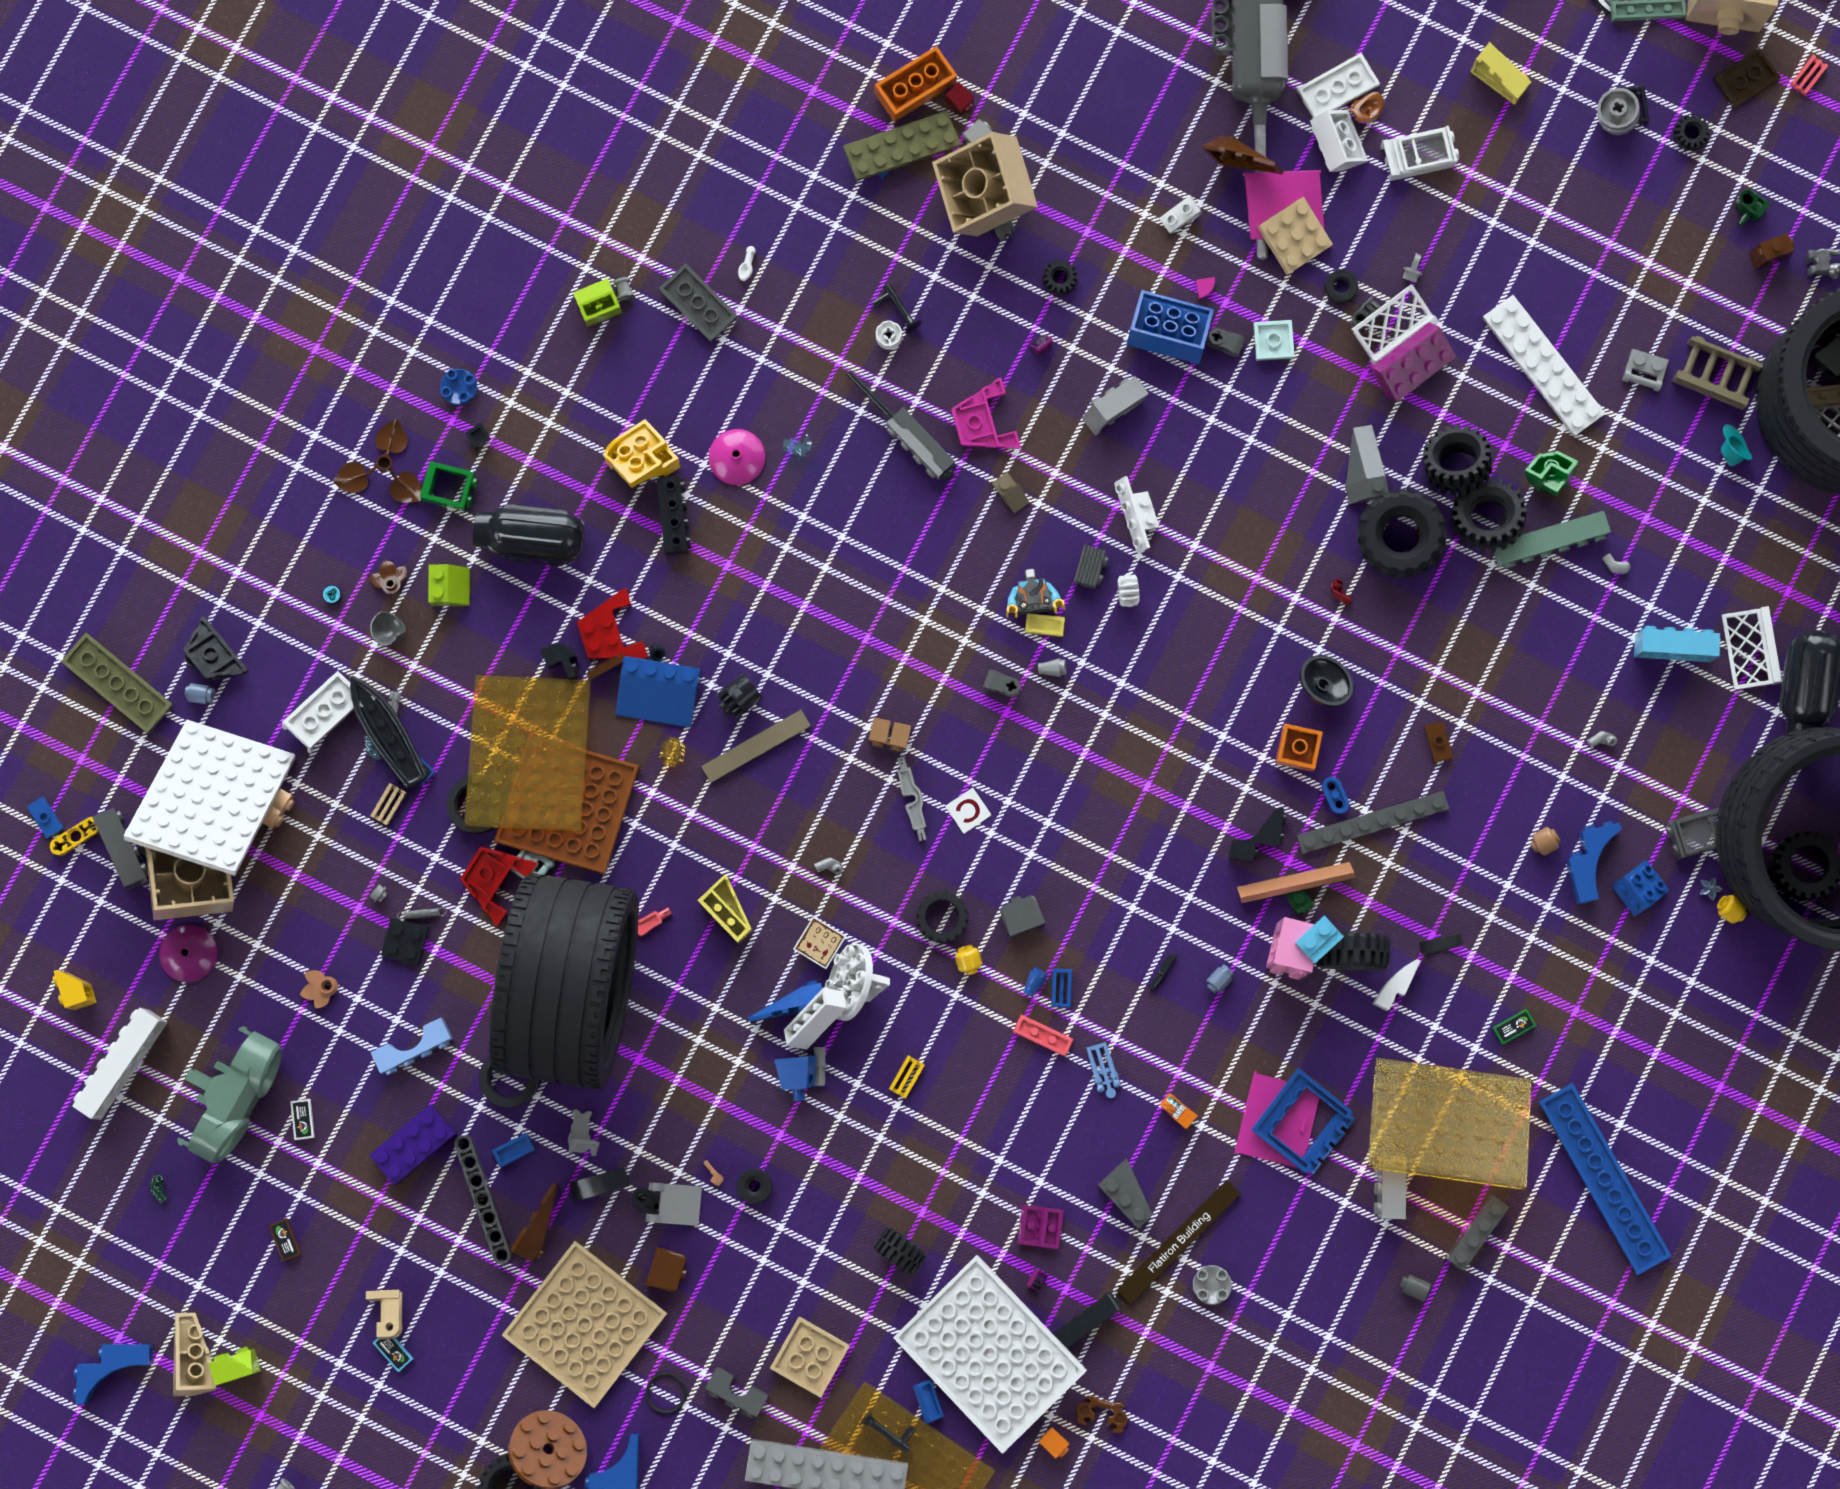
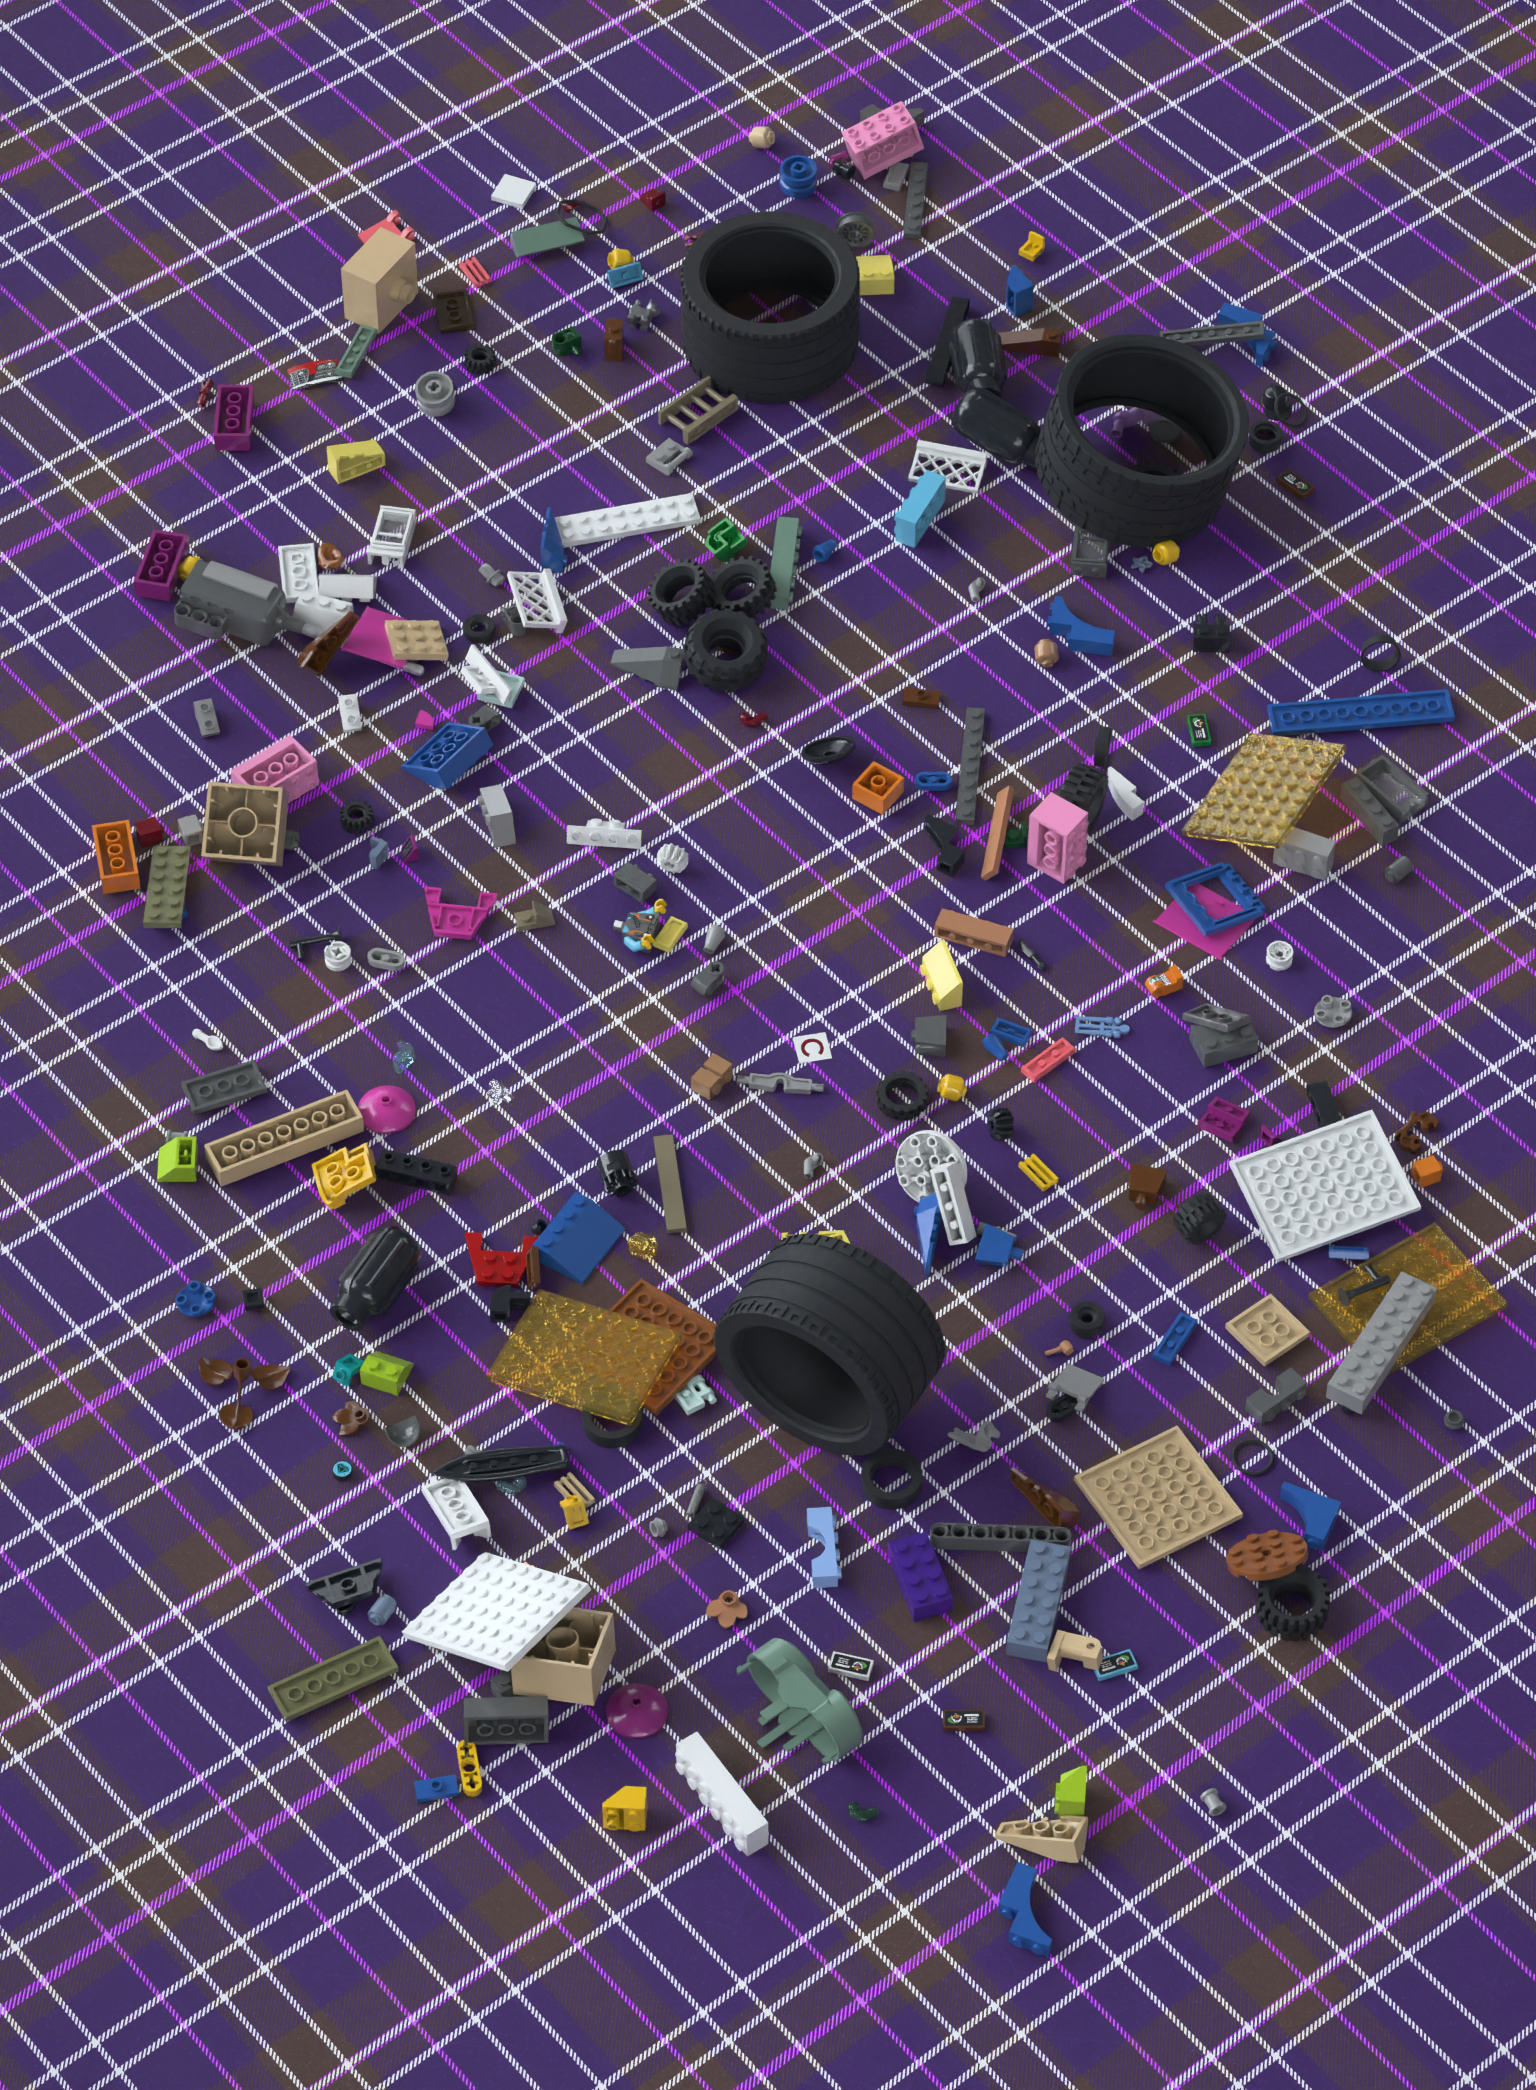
camera: 70 degrees left, 30 degrees down
green window [420,461,478,512] -> none
red wing [460,847,539,926] -> none
blue tile [492,1132,536,1168] -> none
black slope [570,1167,631,1202] -> none
reddish brown torso [645,1247,687,1293] -> none
piece [793,916,846,969] -> none
piece [846,370,955,481] -> none
dark brown tile [1117,1180,1241,1304] -> none
sand blue brick [1206,965,1235,994] -> none
medium azure plate [1295,916,1344,964] -> none
magenta brick [1370,322,1456,402] -> none
light grey arm [1602,553,1631,574] -> none
blue bracket [1611,861,1668,917] -> none
teal piece [1721,424,1752,466] -> none
none -> light grey plate [193,698,220,738]
none -> tan brick [204,1090,364,1187]
none -> bright pink brick [230,735,319,803]
none -> white slope [293,590,354,631]
none -> teal bracket [332,1353,364,1386]
none -> light grey plate [368,948,405,971]
none -> sand blue bracket [369,836,389,869]
none -> white bracket [460,645,513,705]
none -> clear tile [486,1079,513,1105]
none -> blue wedge [540,507,568,573]
none -> yellow bracket [560,1495,589,1530]
none -> blue cone [812,539,837,562]
none -> light yellow slope [920,940,963,1011]
none -> nougat brick [934,908,1014,957]
none -> black gear [987,1108,1015,1141]
none -> sand blue brick [1006,1539,1071,1663]
none -> reddish brown torso [1129,1163,1167,1210]
none -> blue tile [1152,1312,1198,1366]
none -> flat silver tile [1182,1003,1252,1033]
none -> black brick [1192,613,1230,653]
none -> white wheel [1266,941,1293,971]
none -> dark grey door [1355,755,1429,824]
none -> black tyre [1361,634,1401,672]

